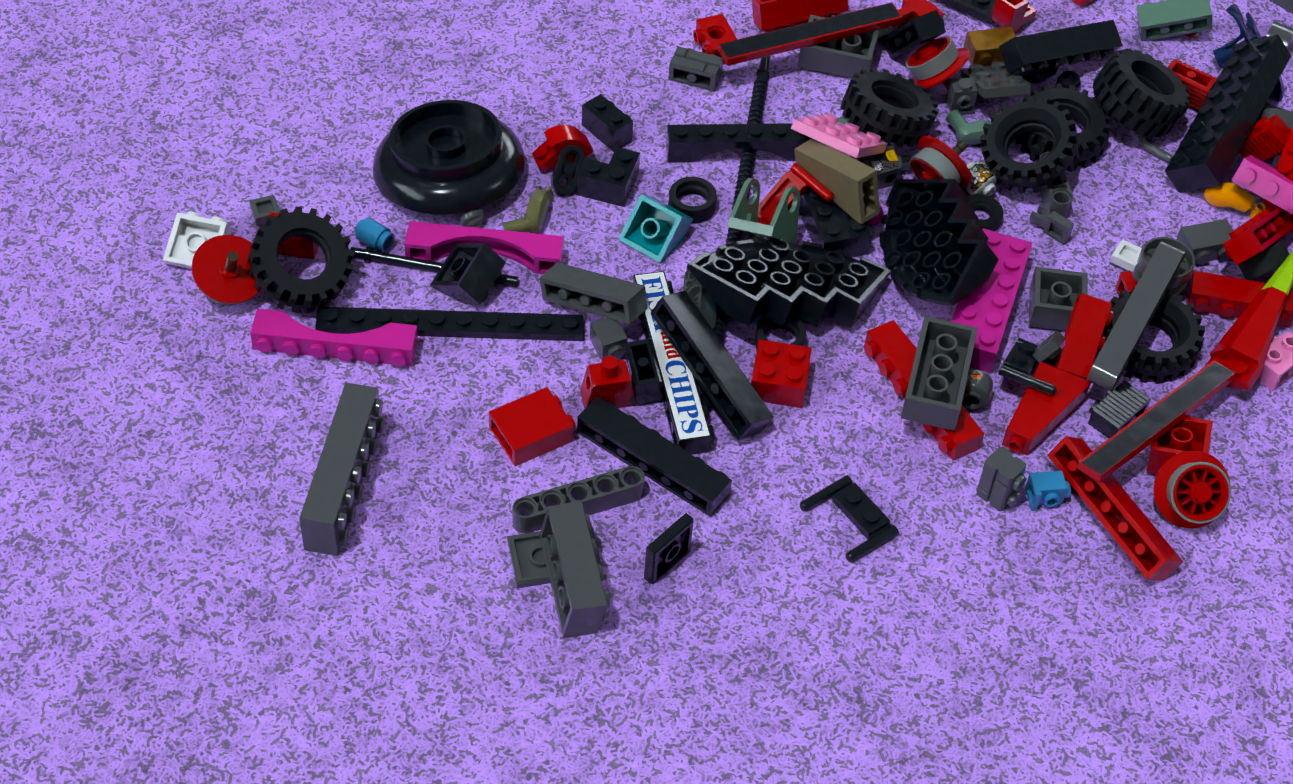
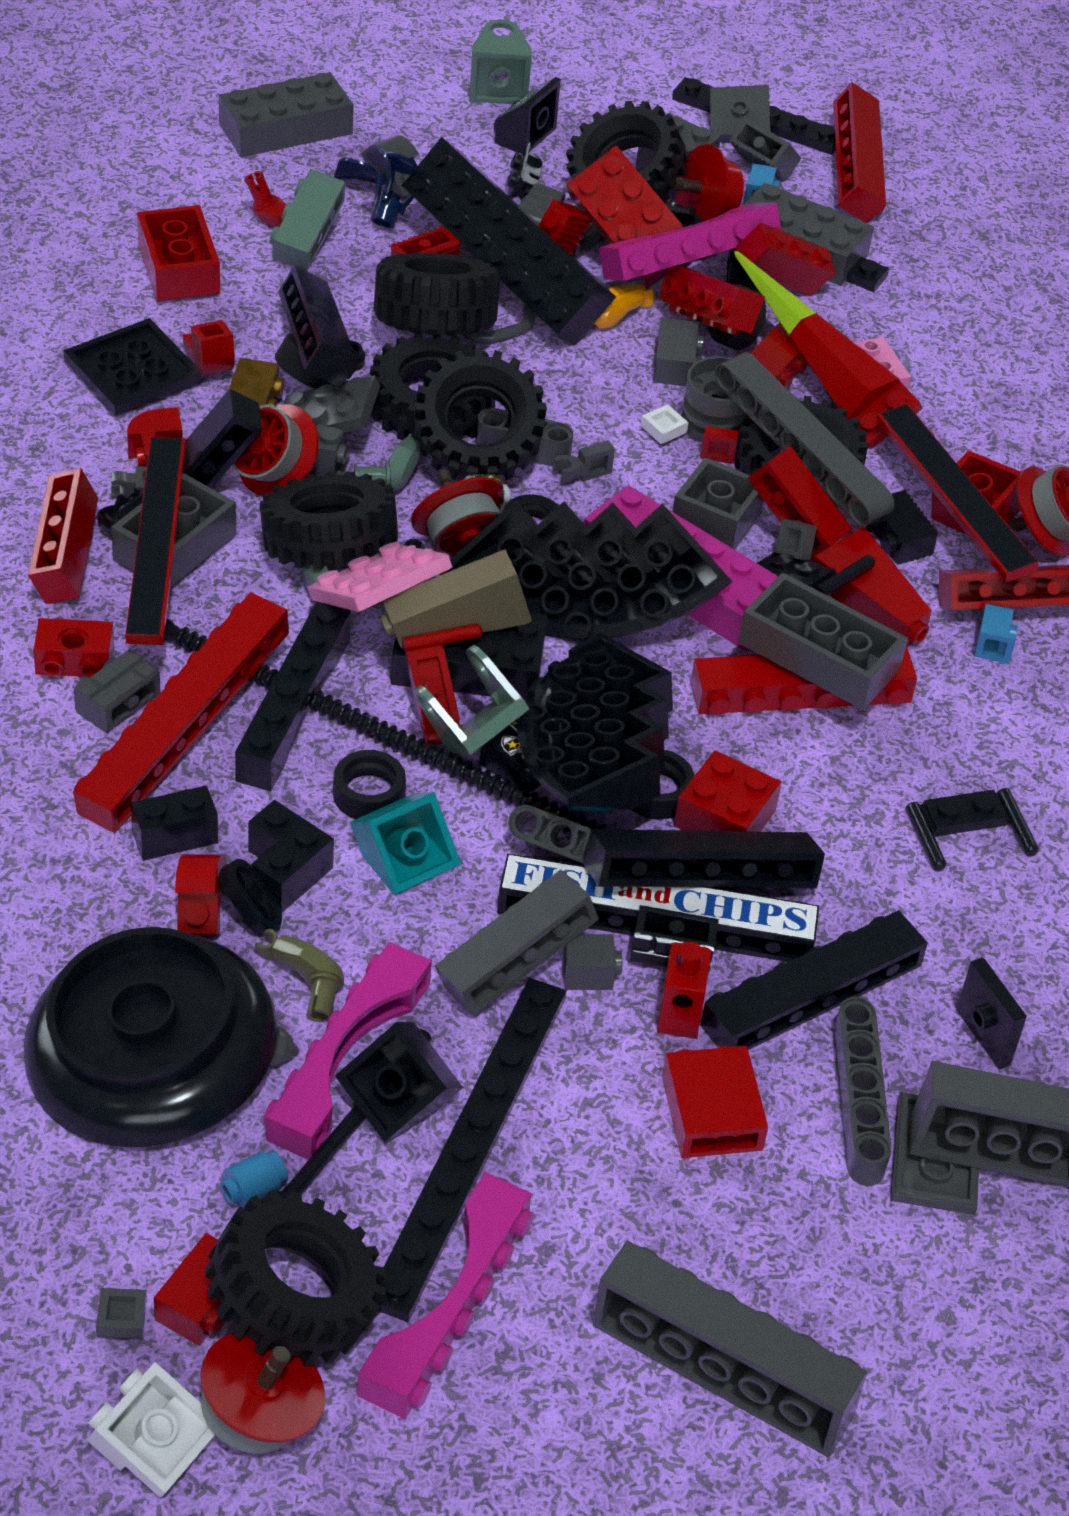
camera: 70 degrees left, 5 degrees down
dark grey brick [976,447,1027,511] -> none
none -> red brick [73,592,289,833]

